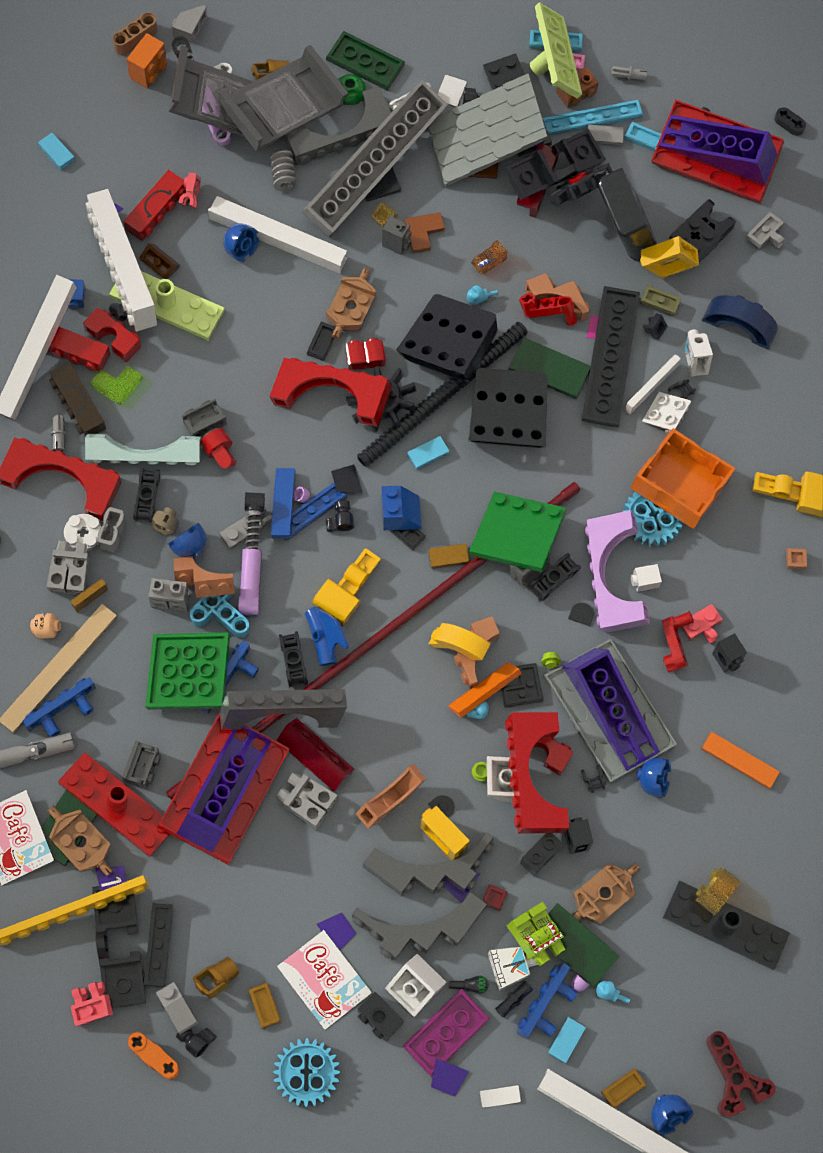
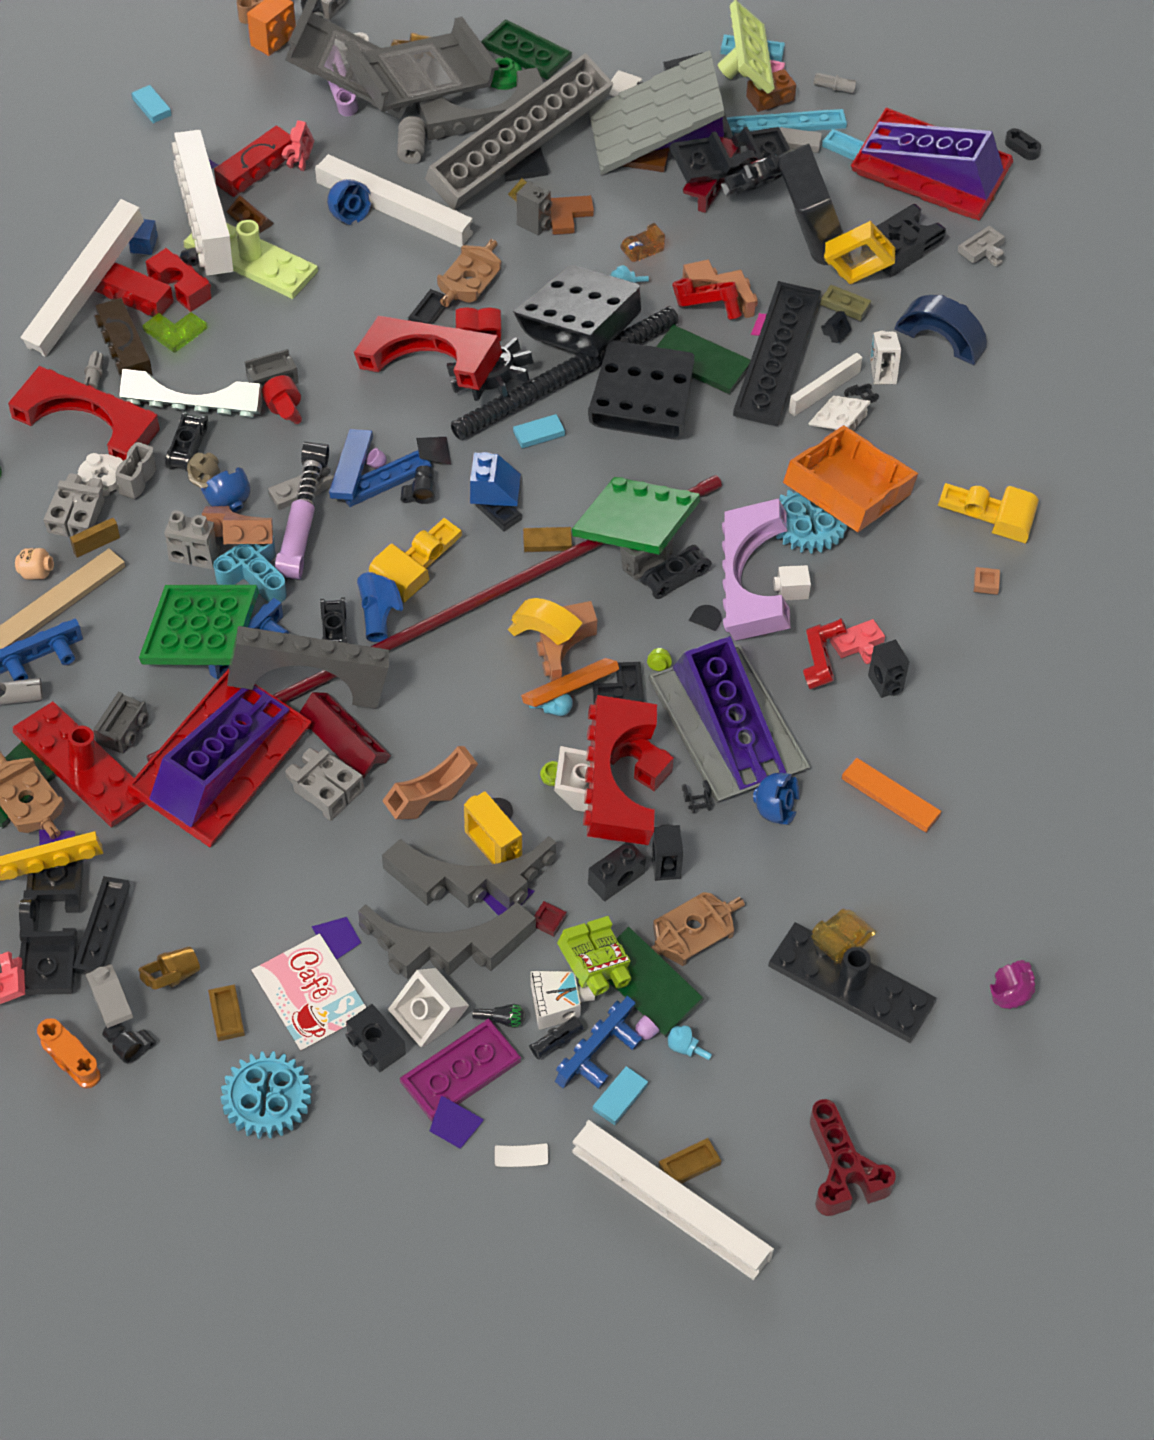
camera: 10 degrees right, 15 degrees down
blue cylinder [651,1094,694,1135] -> none

